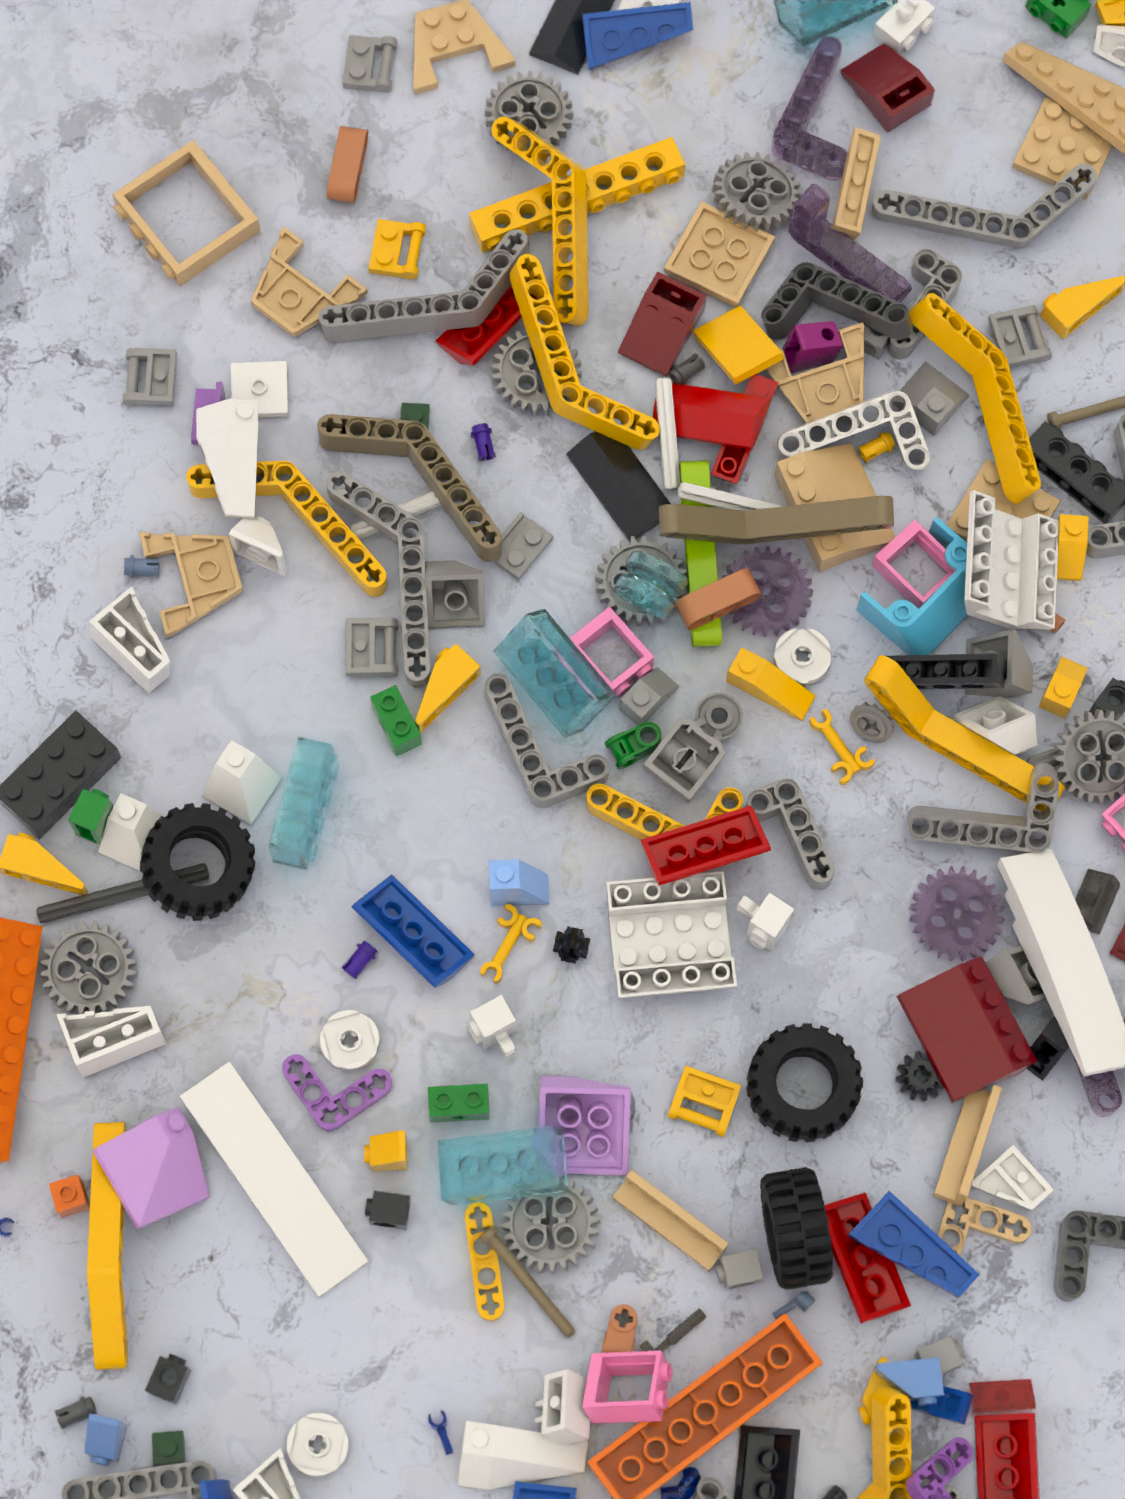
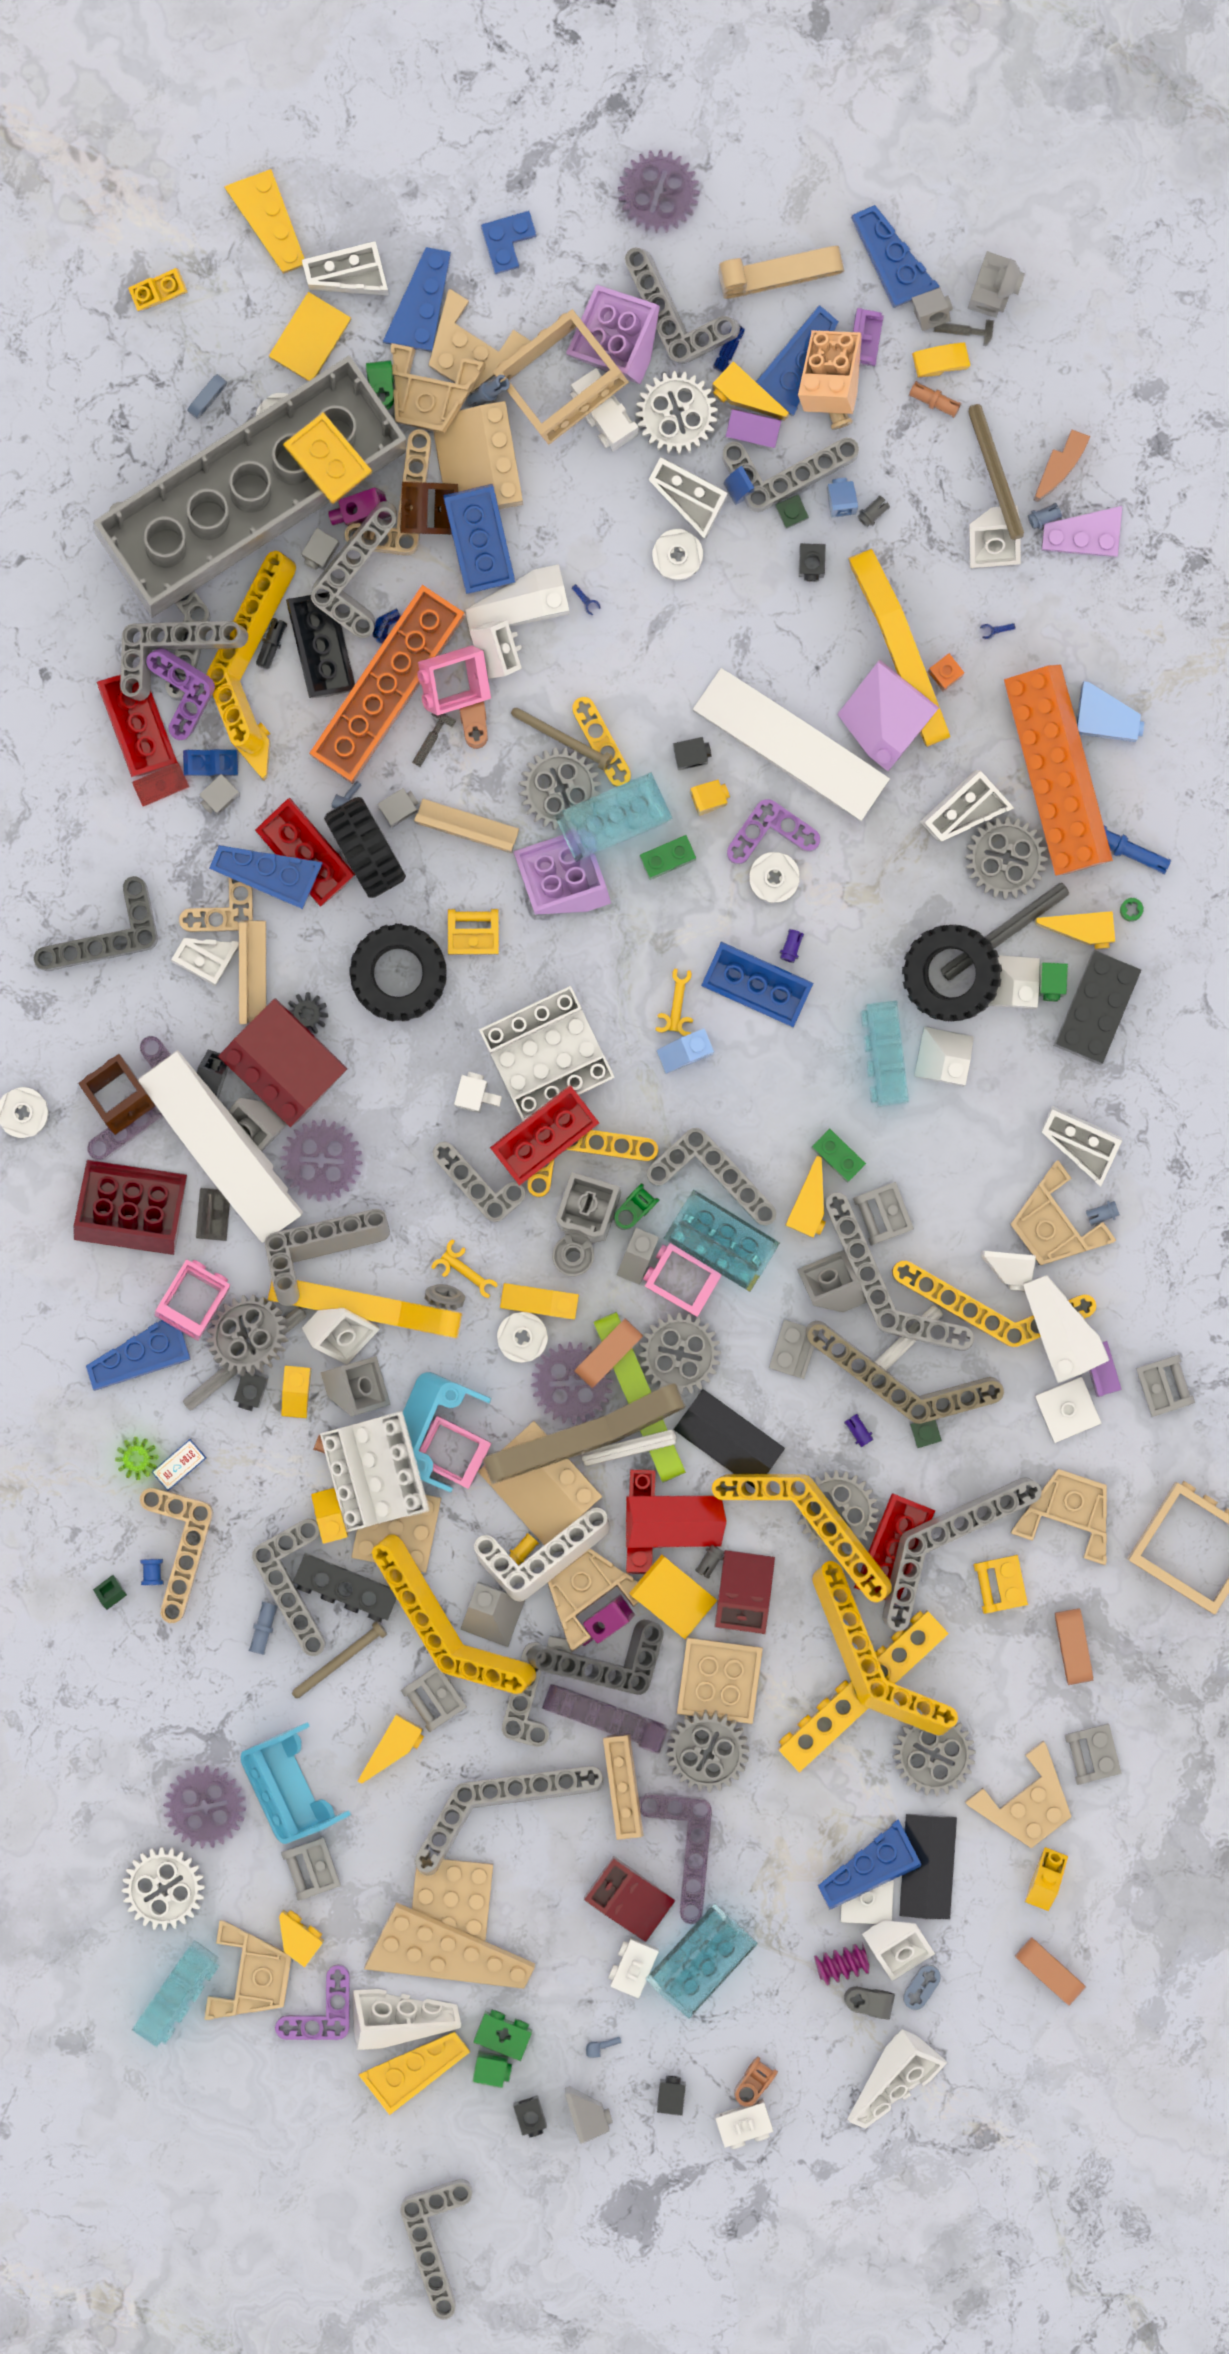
camera: 160 degrees right, 15 degrees up
white brick [468,995,516,1058] -> none
black gear [553,926,590,964] -> none
clear light blue wheel [614,551,688,619] -> none
white axle [655,378,680,490] -> none
medium blue slope [874,1357,944,1405] -> none
black brick [887,654,1005,690] -> none

